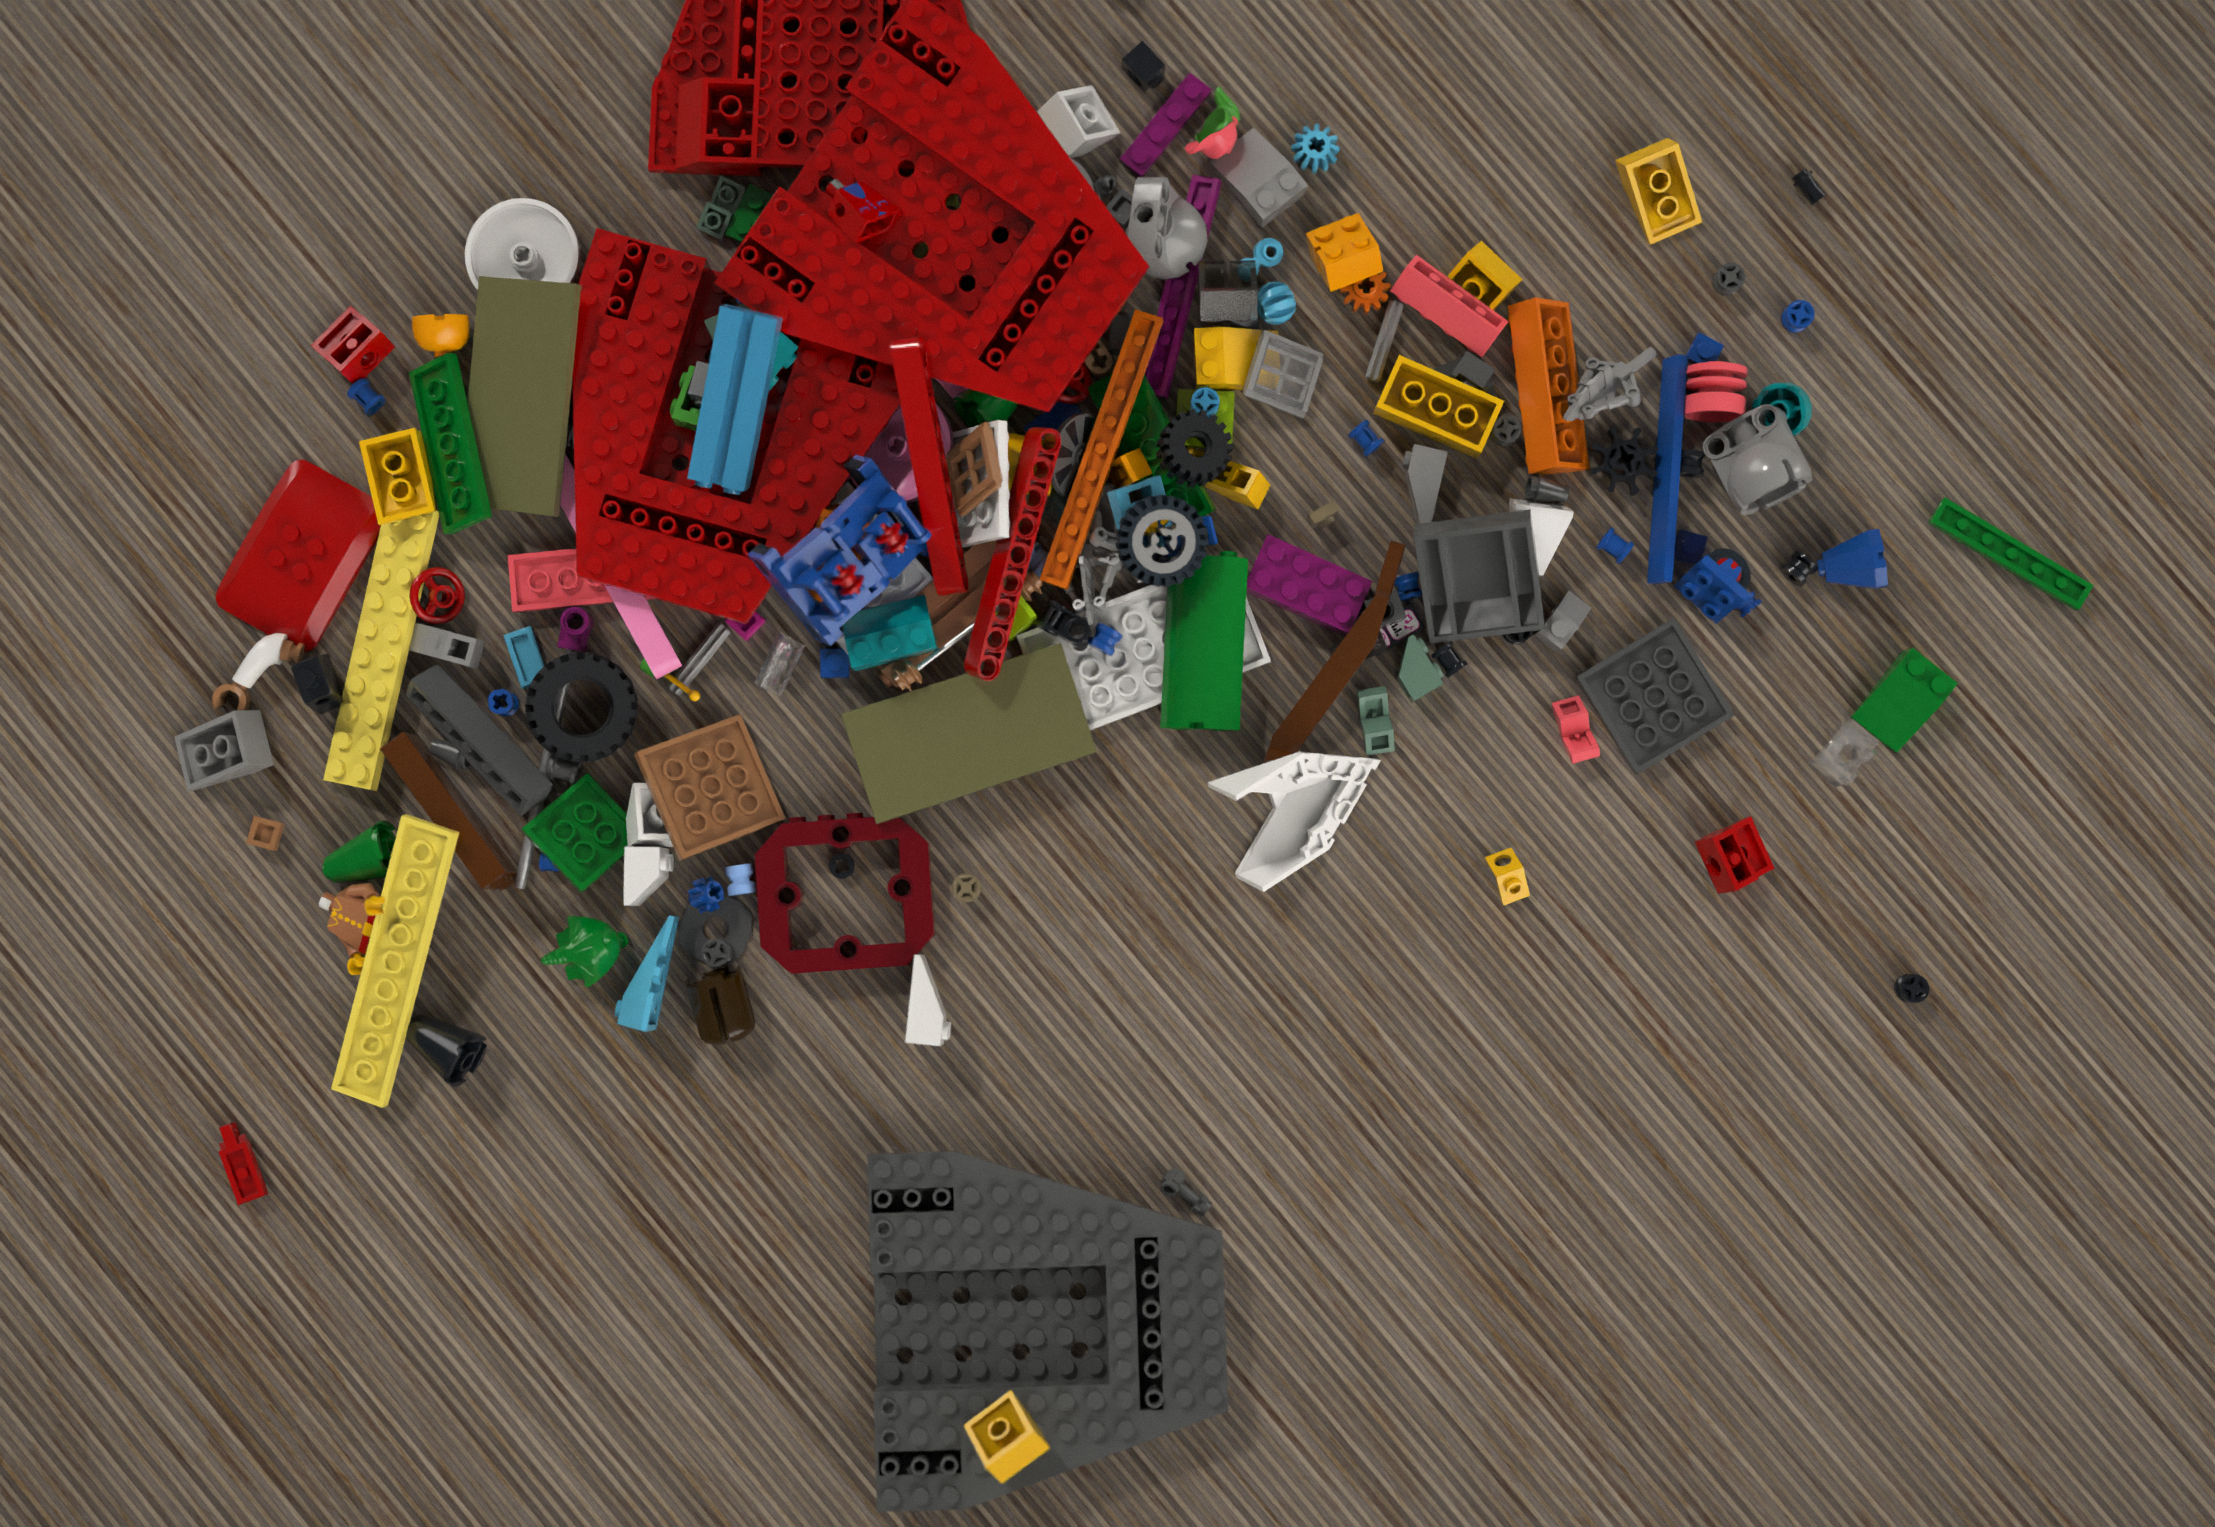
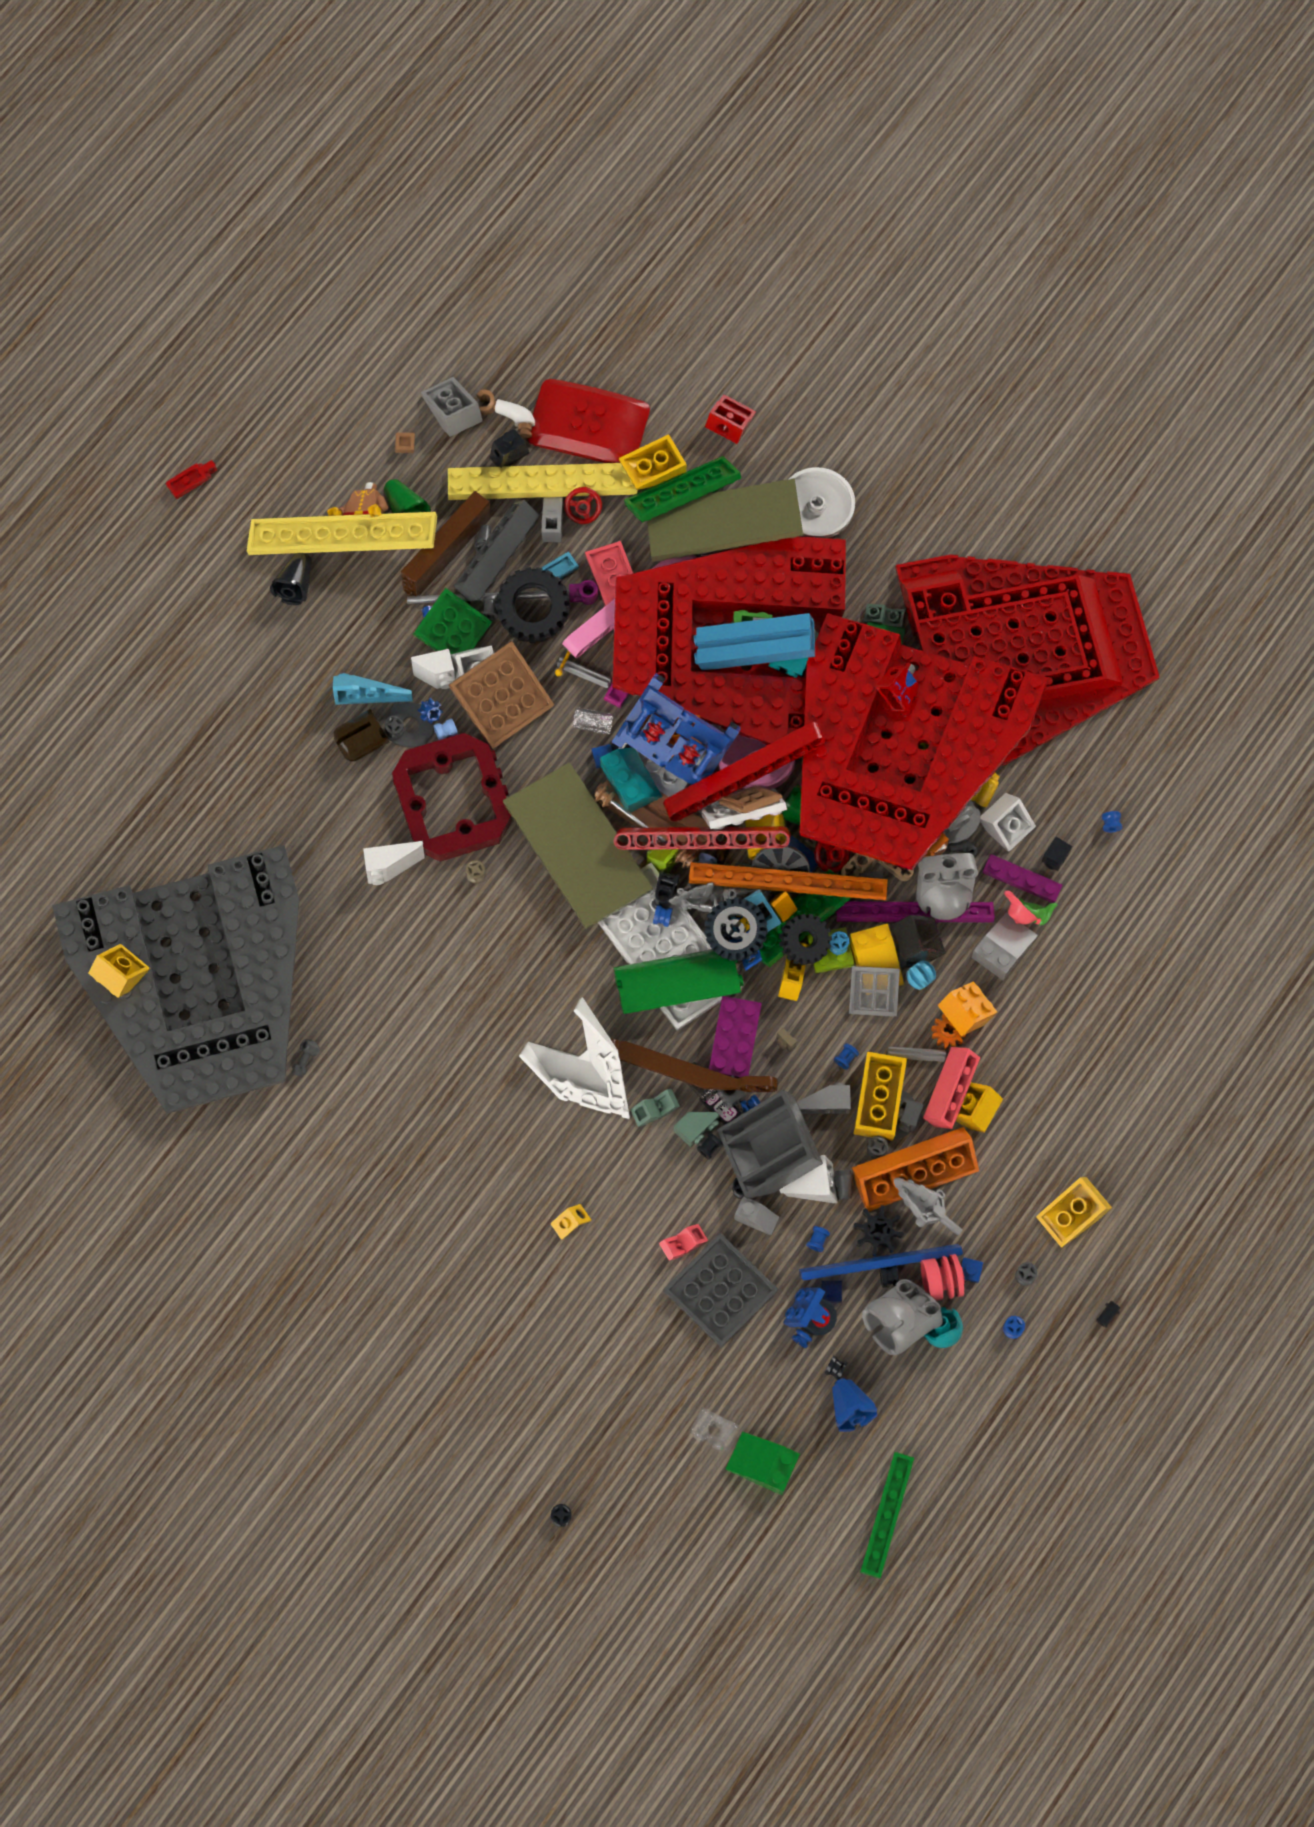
camera: 70 degrees right, 15 degrees down
blue bush [347,378,386,416] -> none
light orange cylinder [411,314,470,358] -> none
blue bush [488,689,519,717] -> none
green piece [540,916,629,987] -> none
black bush [829,853,855,879] -> none
medium azure plate [1236,238,1283,281] -> none
medium azure gear [1291,123,1340,174] -> none
red brick [1694,816,1775,894] -> none

